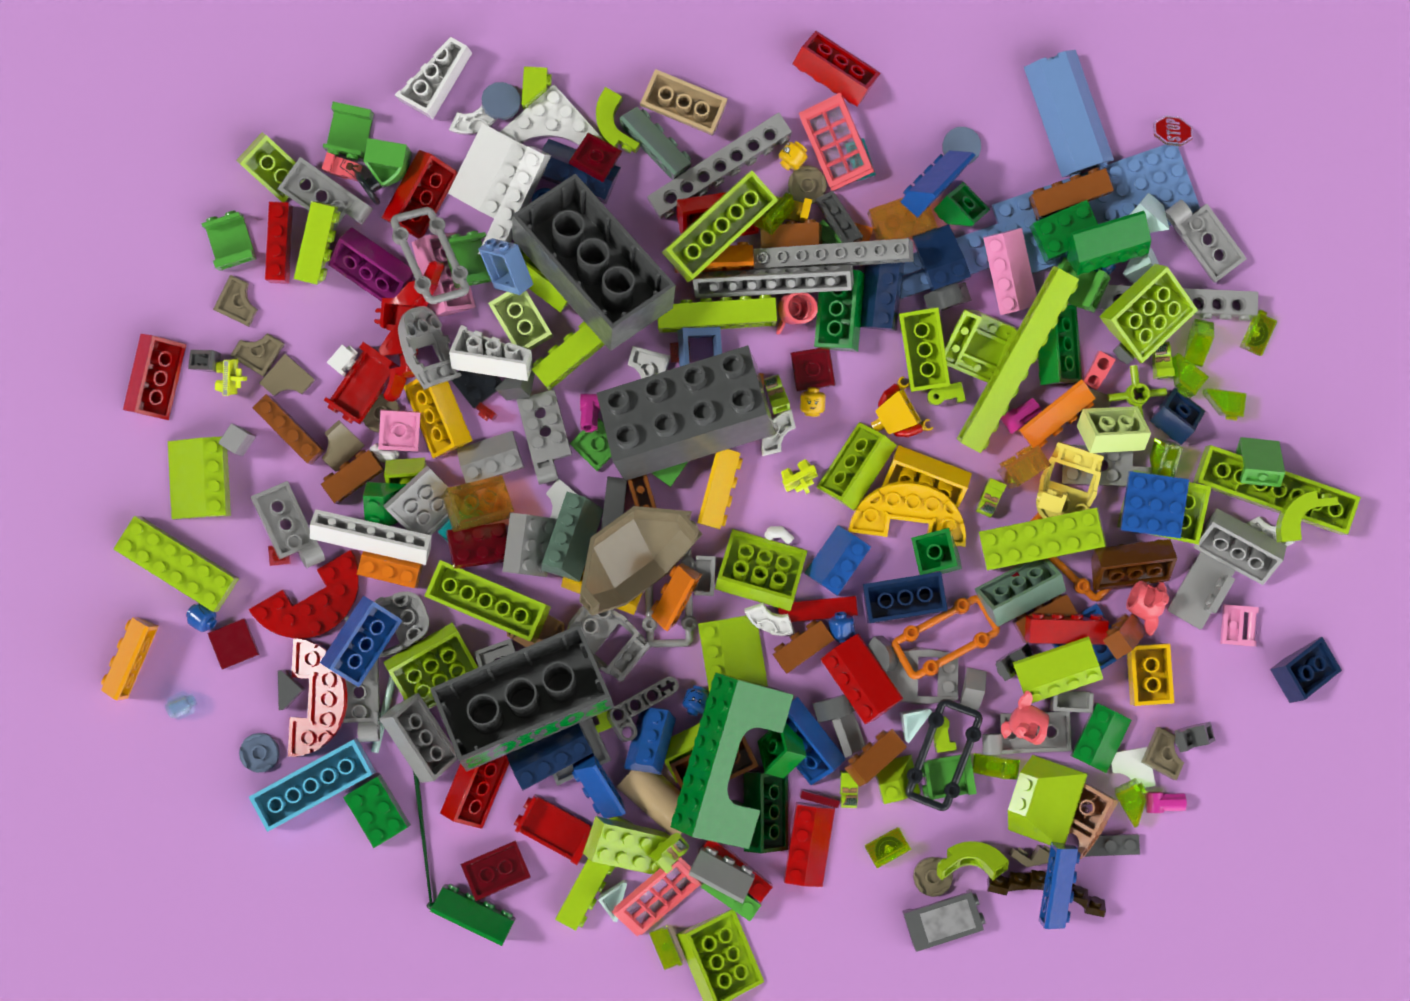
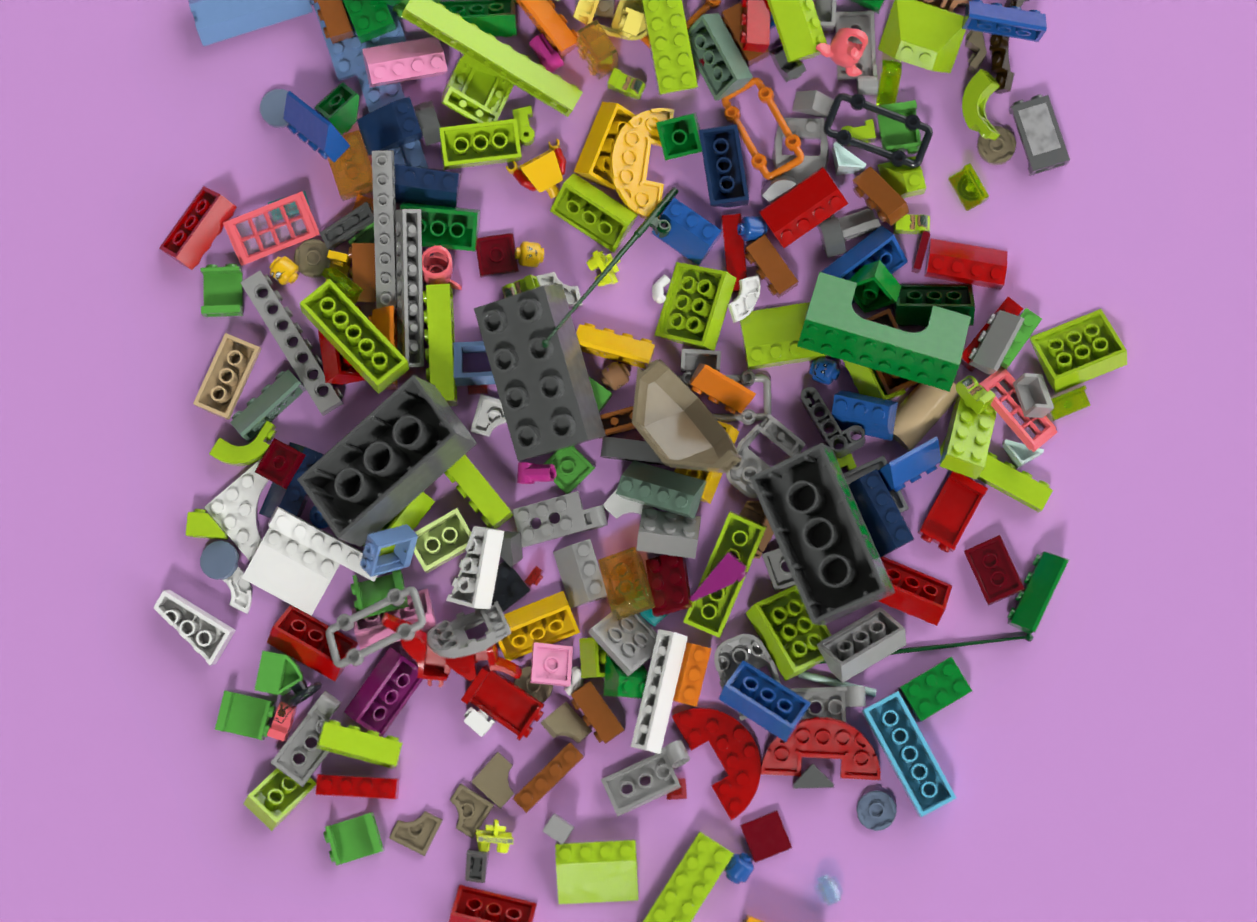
camera: 85 degrees left, 5 degrees down
none -> bright green panel [200,264,243,317]
none -> dark green piece [542,187,679,348]
none -> medium nougat head [601,362,630,390]
none -> magenta slope [690,552,747,602]
none -> light grey panel [1013,373,1054,418]

